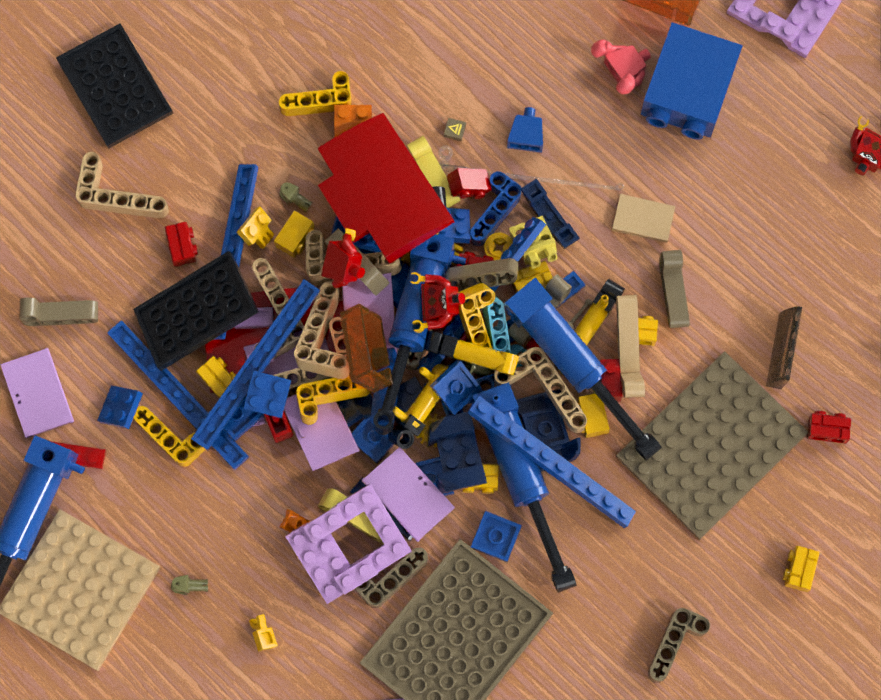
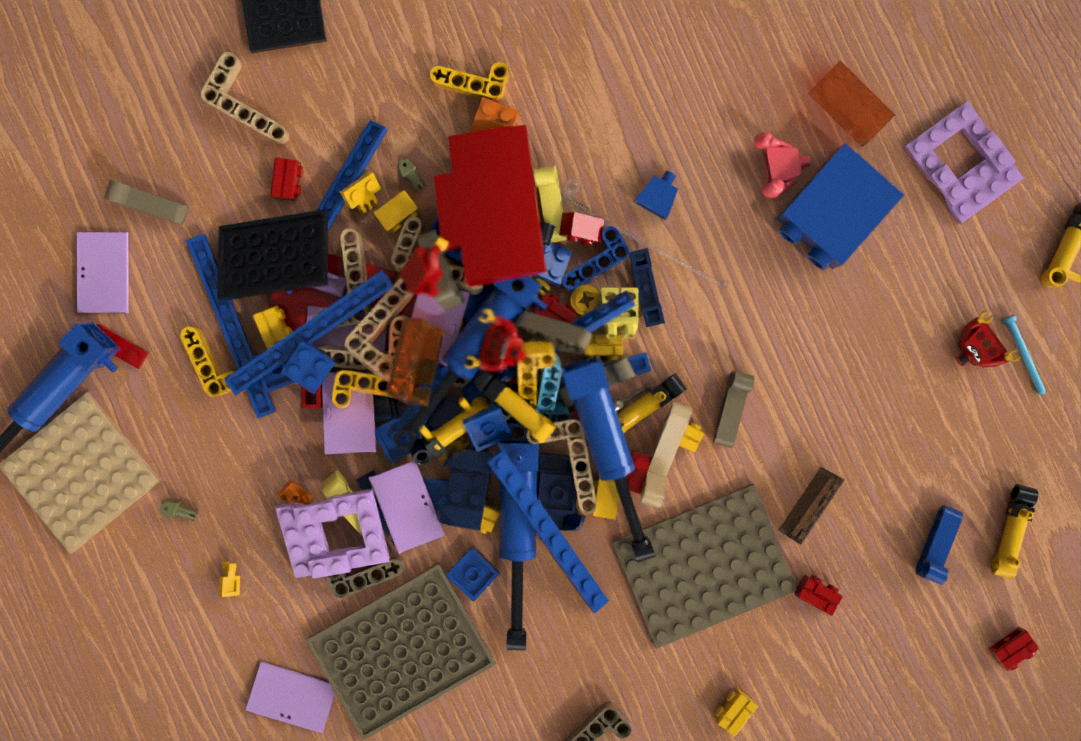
camera: 20 degrees right, 15 degrees up
blue plate [97,385,143,429] -> none
dark tan tile [444,118,466,141] -> none
tan tile [612,194,675,243] -> none

